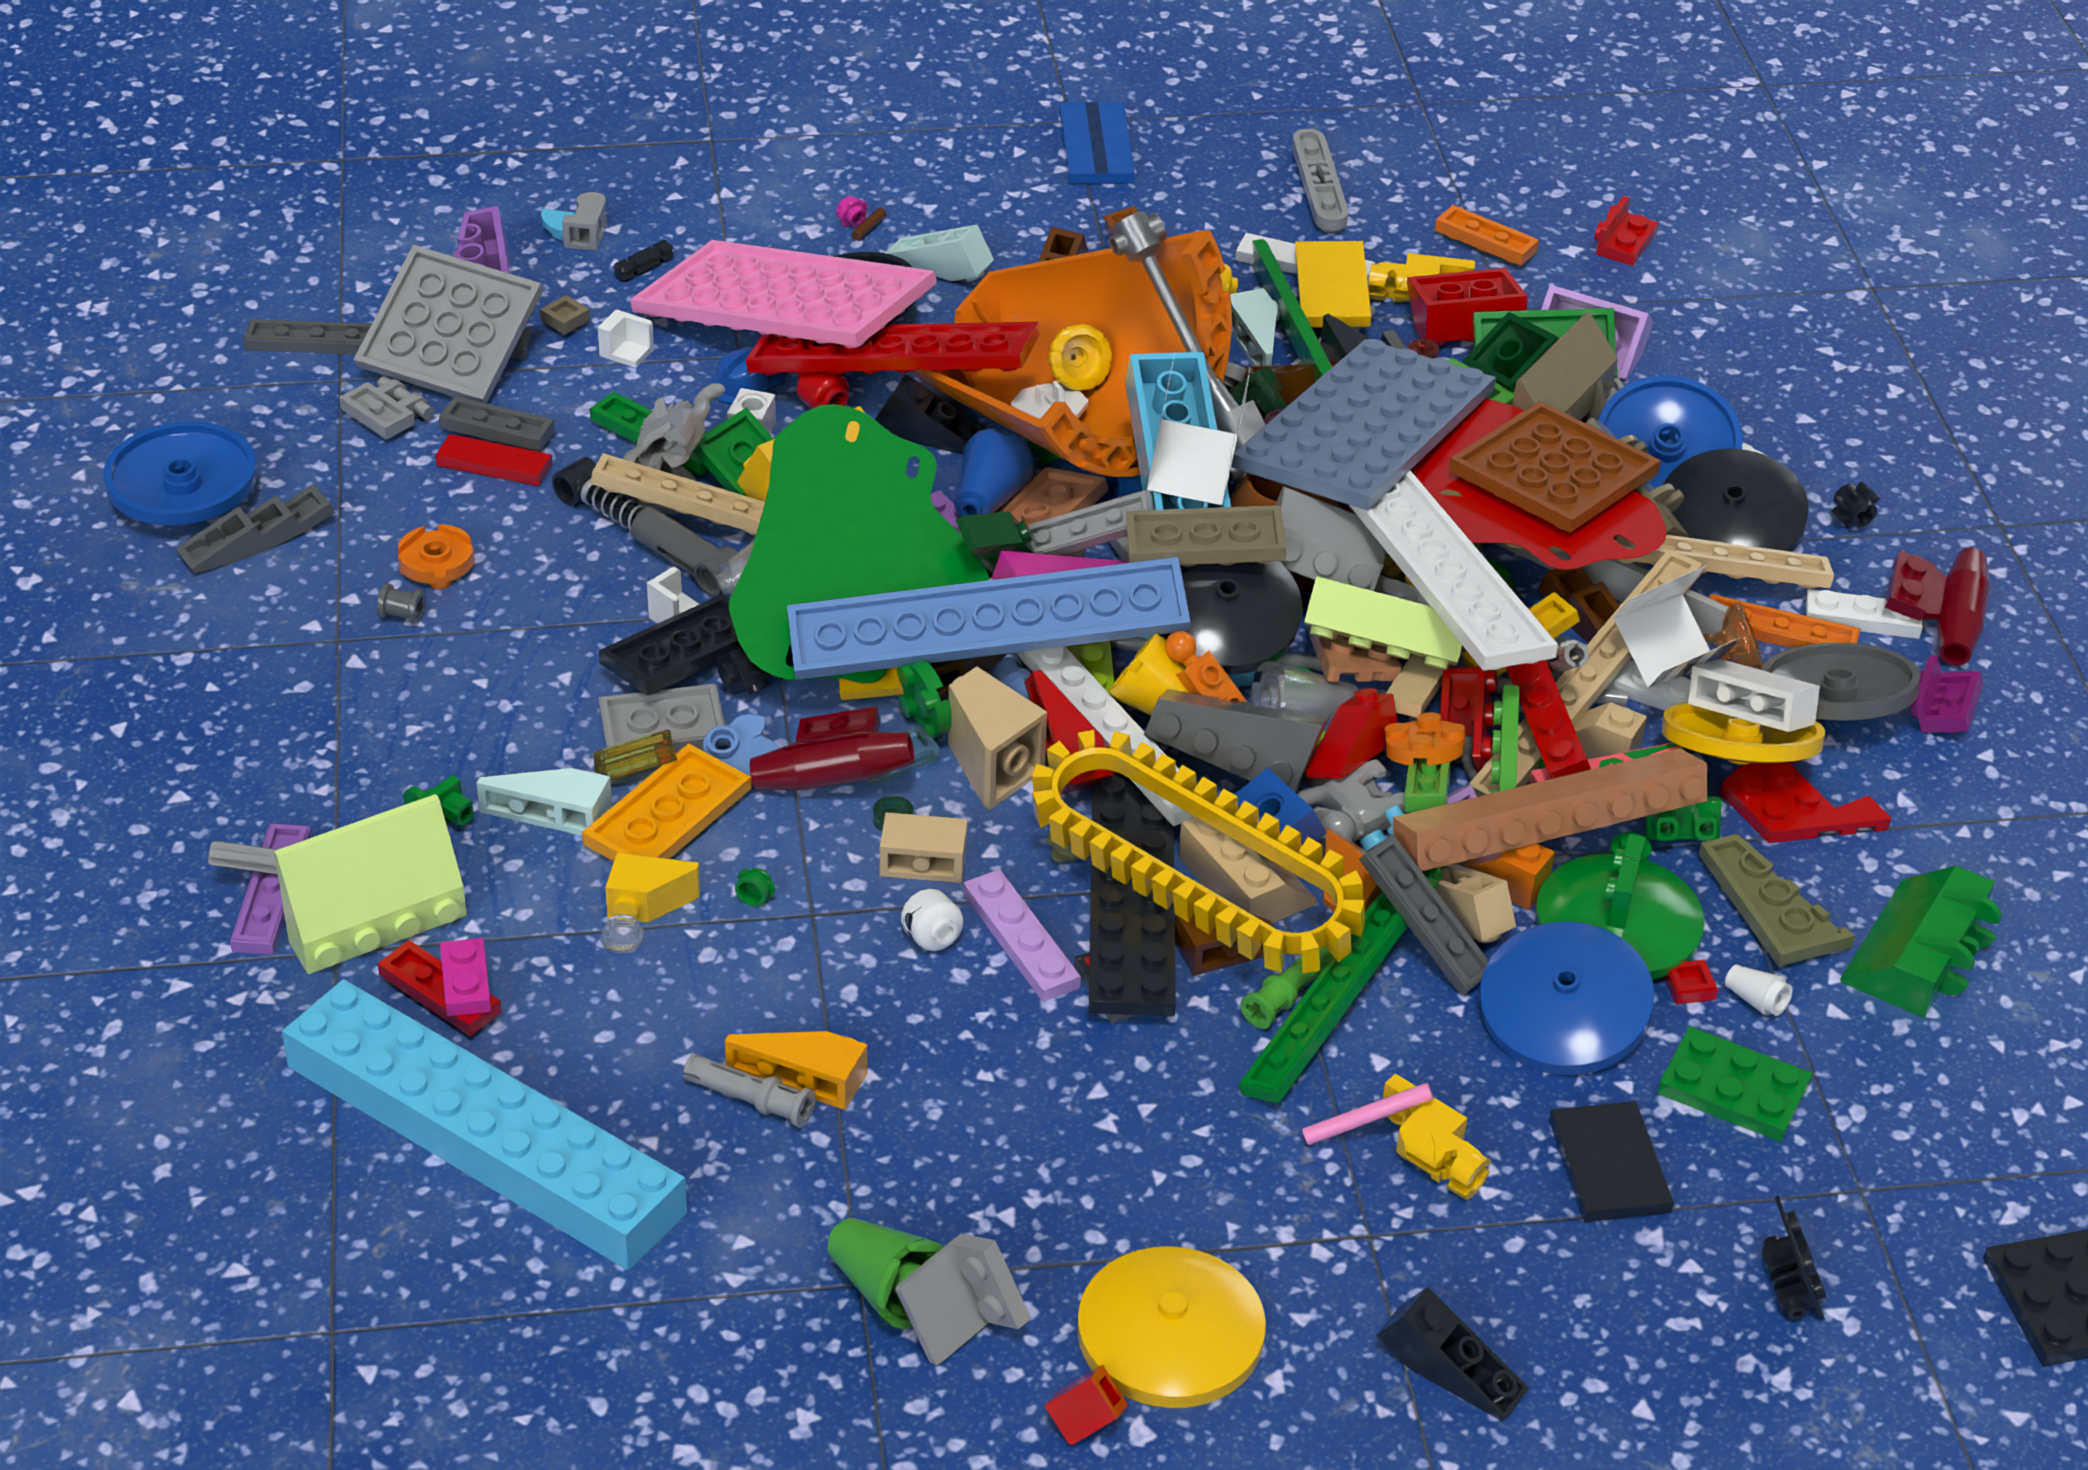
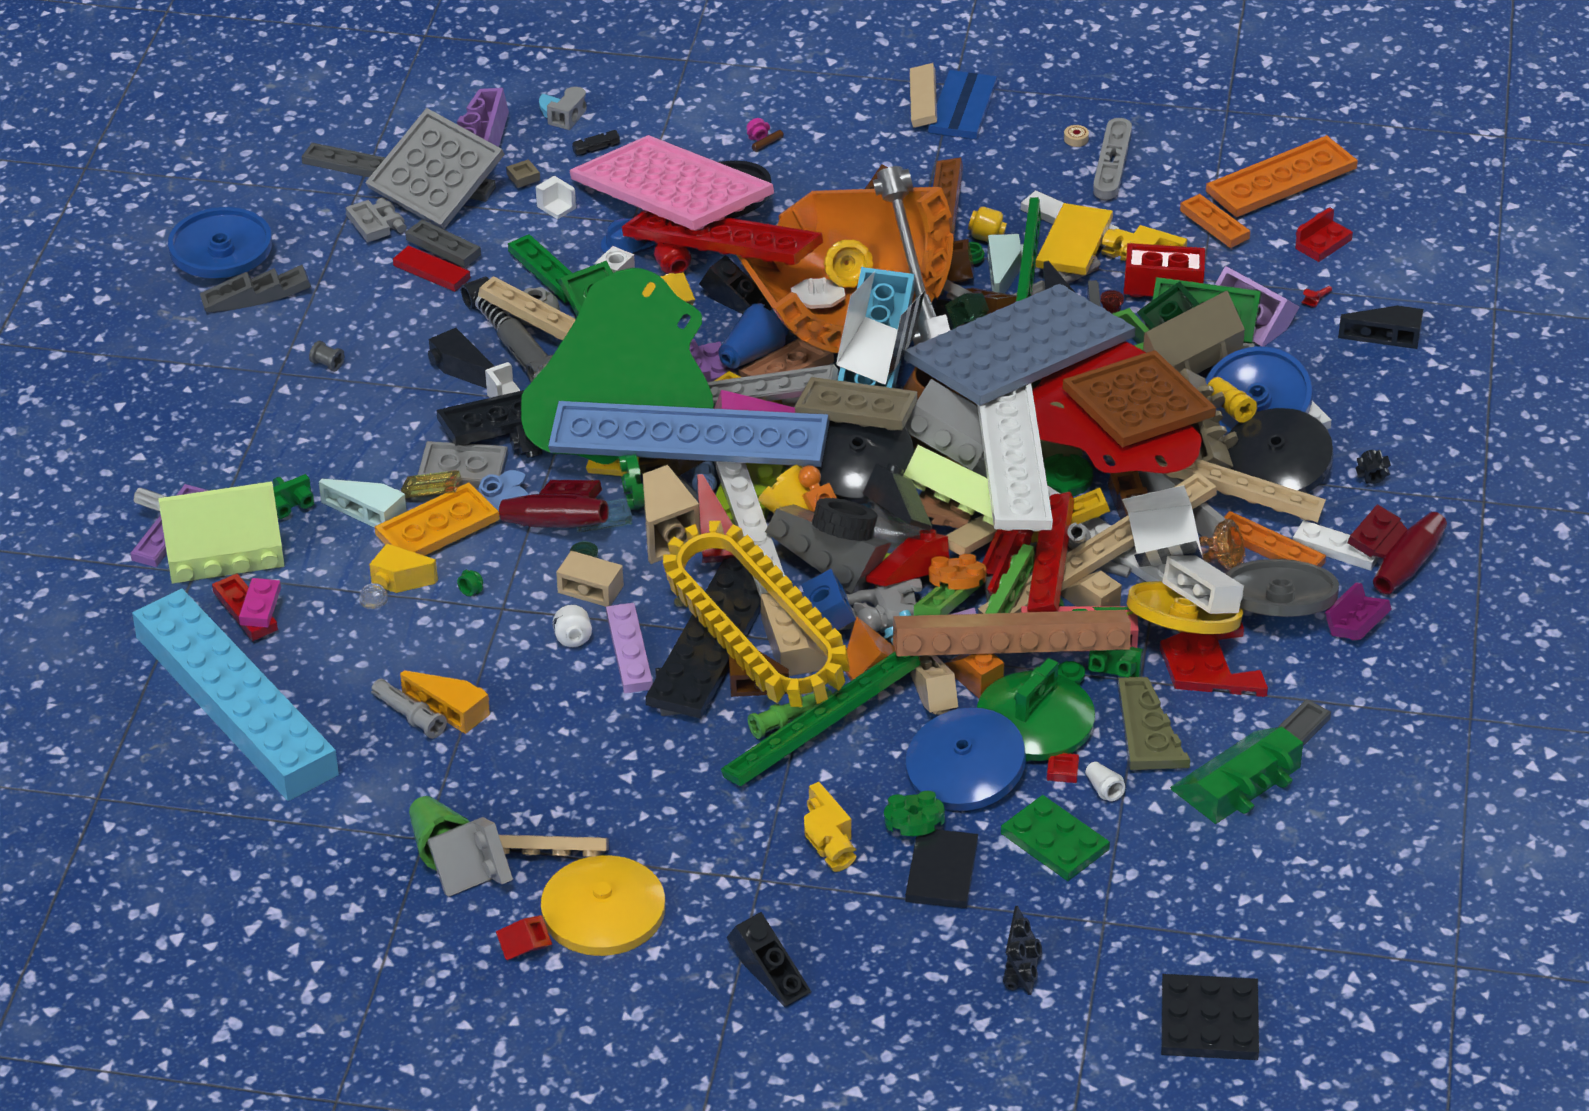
camera: 20 degrees right, 0 degrees up
orange plate [398,524,475,589] -> none
light grey animal [624,383,725,470] -> none
light aqua slope [885,224,994,282] -> none
dark green slope [955,511,1035,574] -> none
bright pink bar [1302,1082,1434,1145] -> none
dark grey tile [1359,834,1489,995] -> none
none -> black slope [428,328,495,389]
none -> tan plate [499,835,609,856]
none -> black tyre [812,498,878,541]
none -> black slope [862,463,932,531]
none -> green plate [884,791,945,836]
none -> tan tile [910,63,937,128]
none -> tan tile [1064,125,1089,147]
none -> orange plate [1206,135,1358,217]
none -> yellow axle [1207,377,1257,423]
none -> dark grey tile [1278,699,1331,746]
none -> red hand [1301,286,1332,307]
none -> black slope [1338,305,1424,349]

